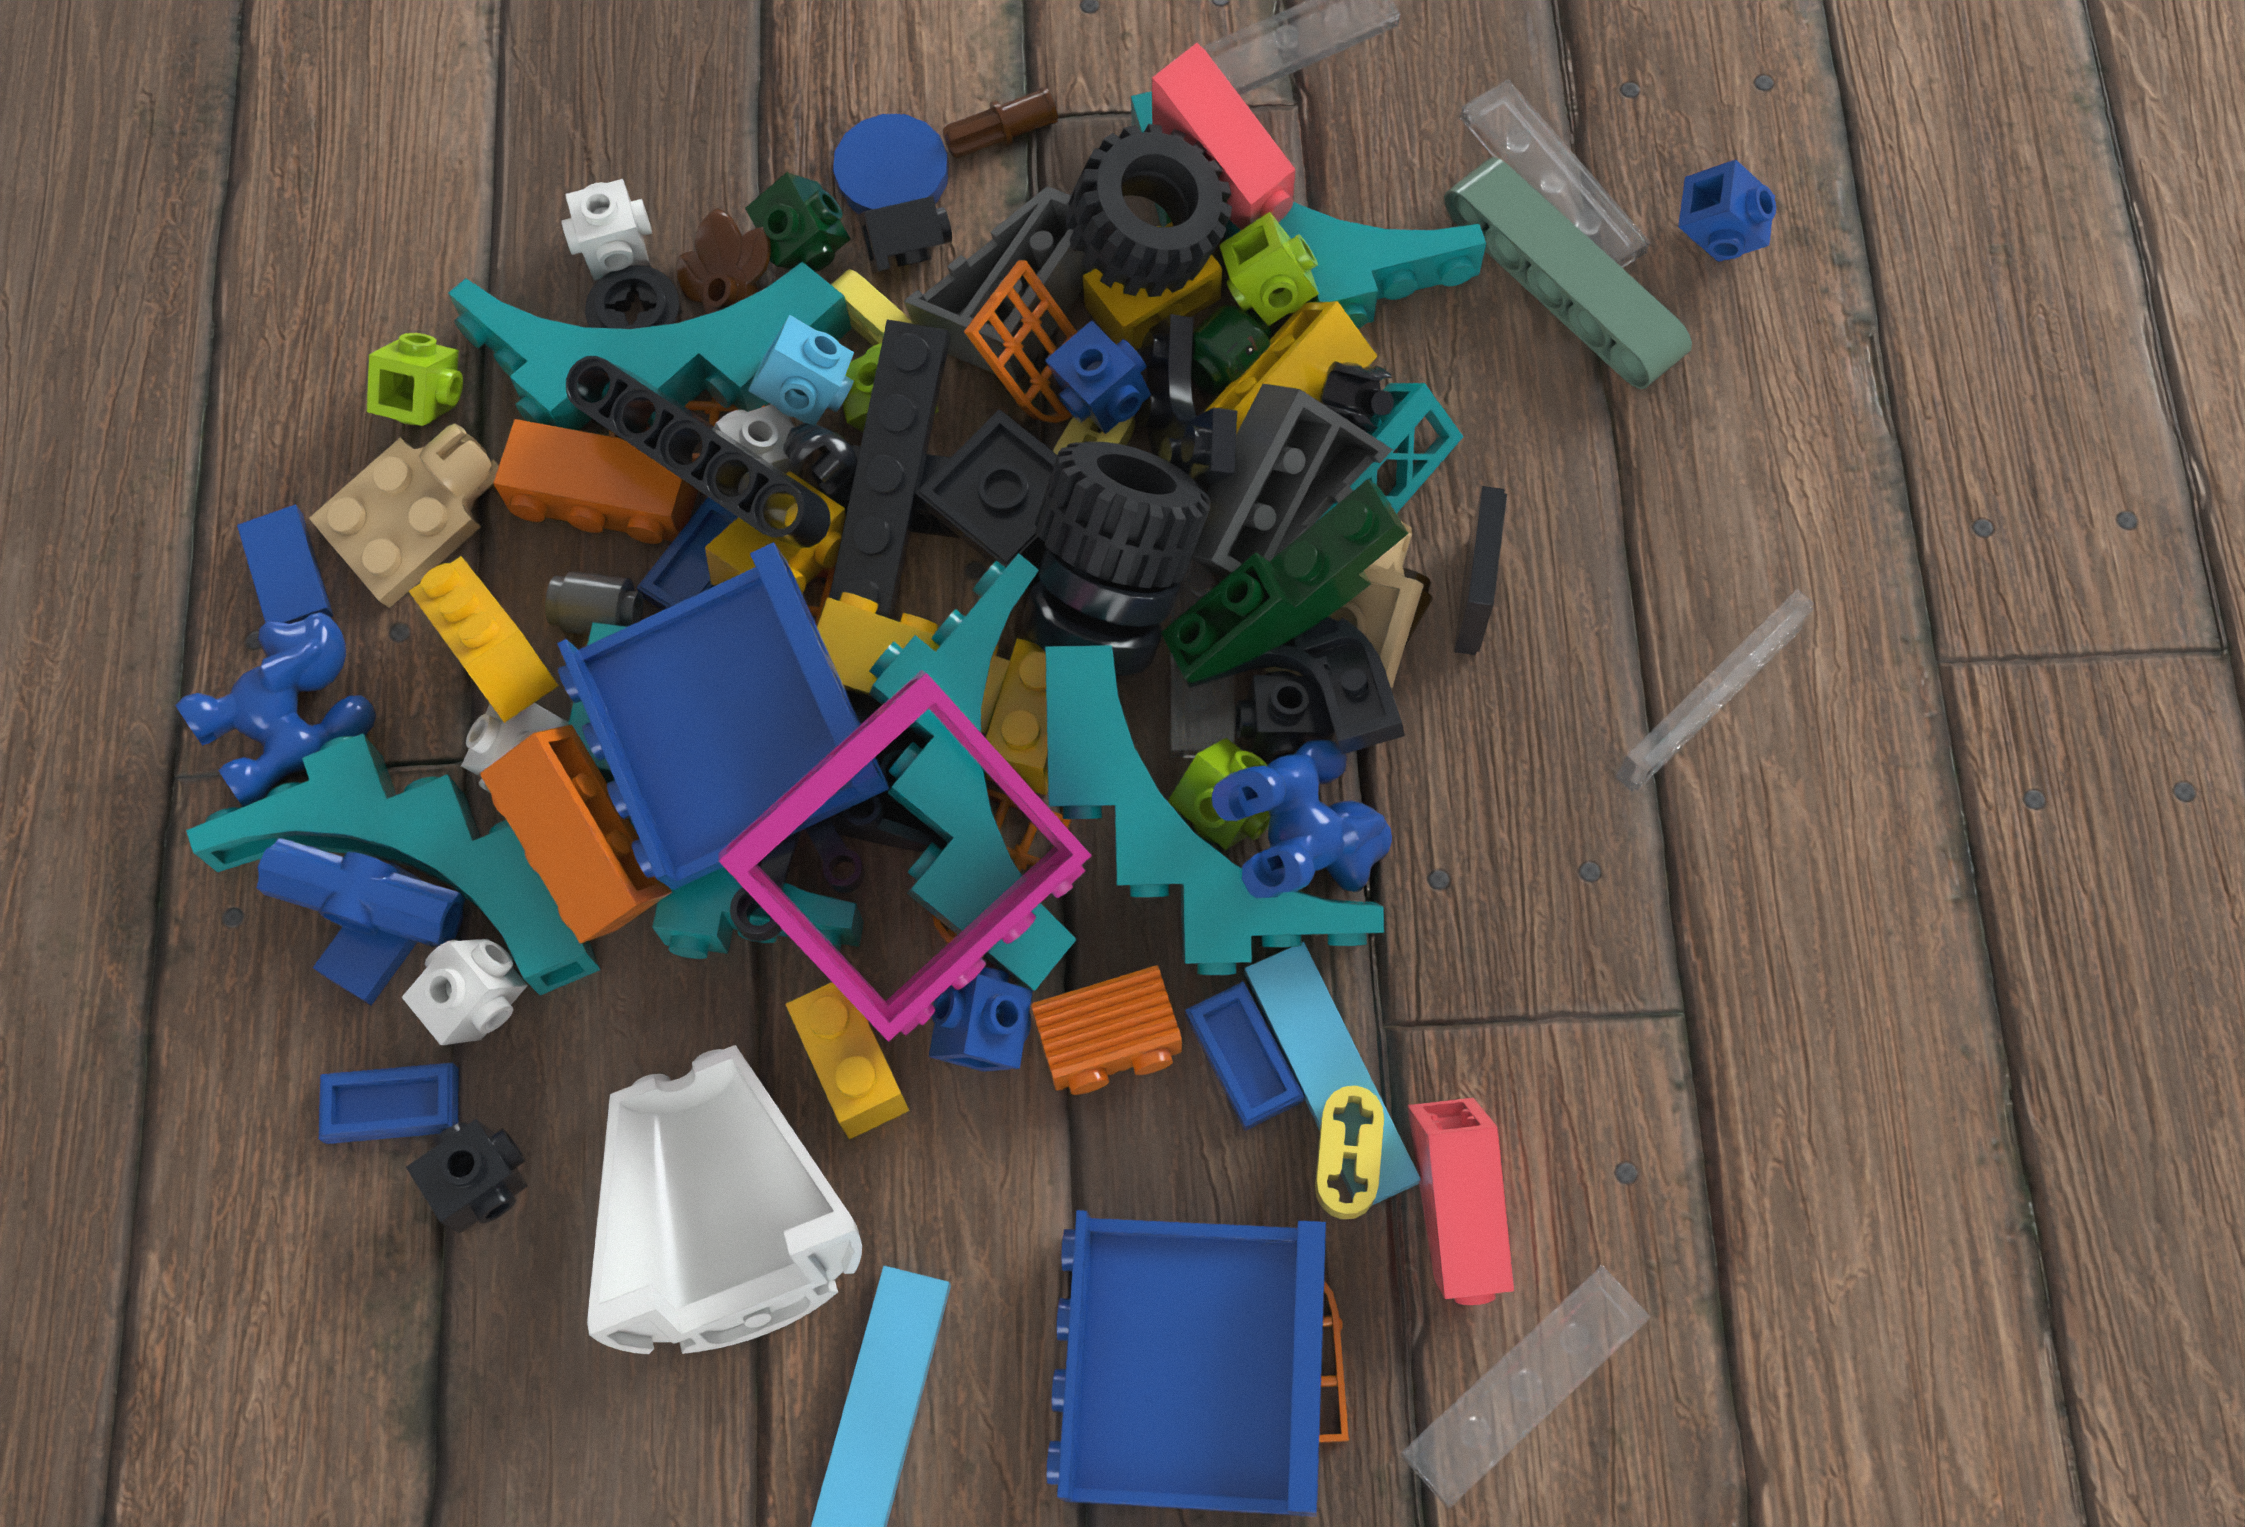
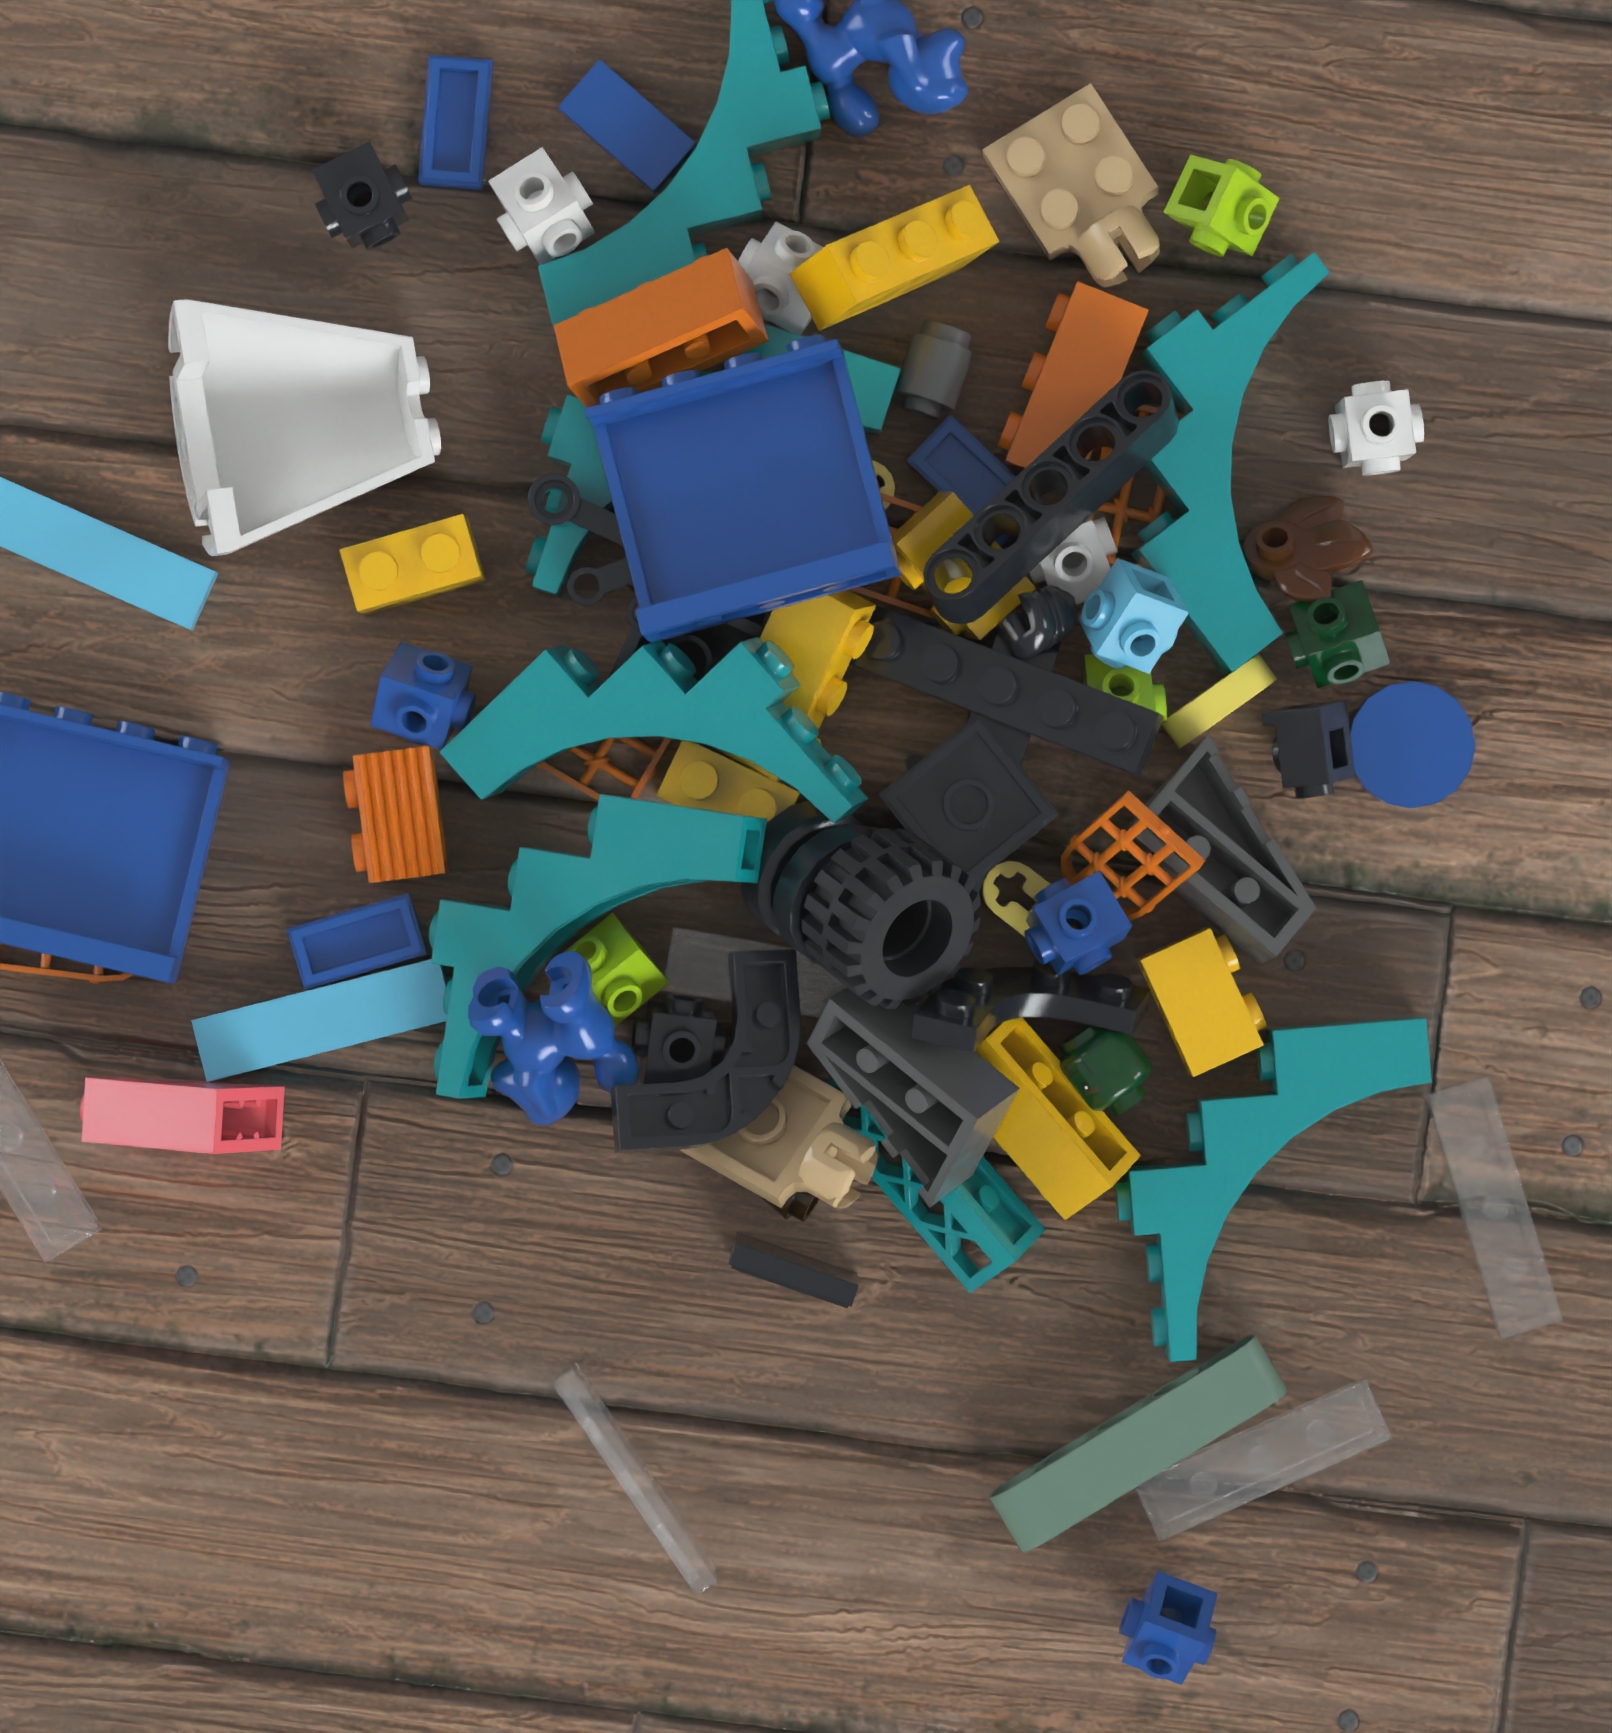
camera: 100 degrees right, 20 degrees up
blue tile [237,504,334,624] -> none
blue piece [256,838,465,947] -> none
black gear [585,265,682,329] -> none
dark pink window [718,670,1092,1042] -> none
reddish brown axle [943,87,1058,158] -> none
black tyre [1066,124,1232,297] -> none
coral slope [1152,43,1295,230] -> none
dark green slope [1161,479,1408,683] -> none
lime brick [1219,212,1319,326] -> none
light yellow beam [1315,1086,1384,1220] -> none
black arm [1320,361,1394,432] -> none

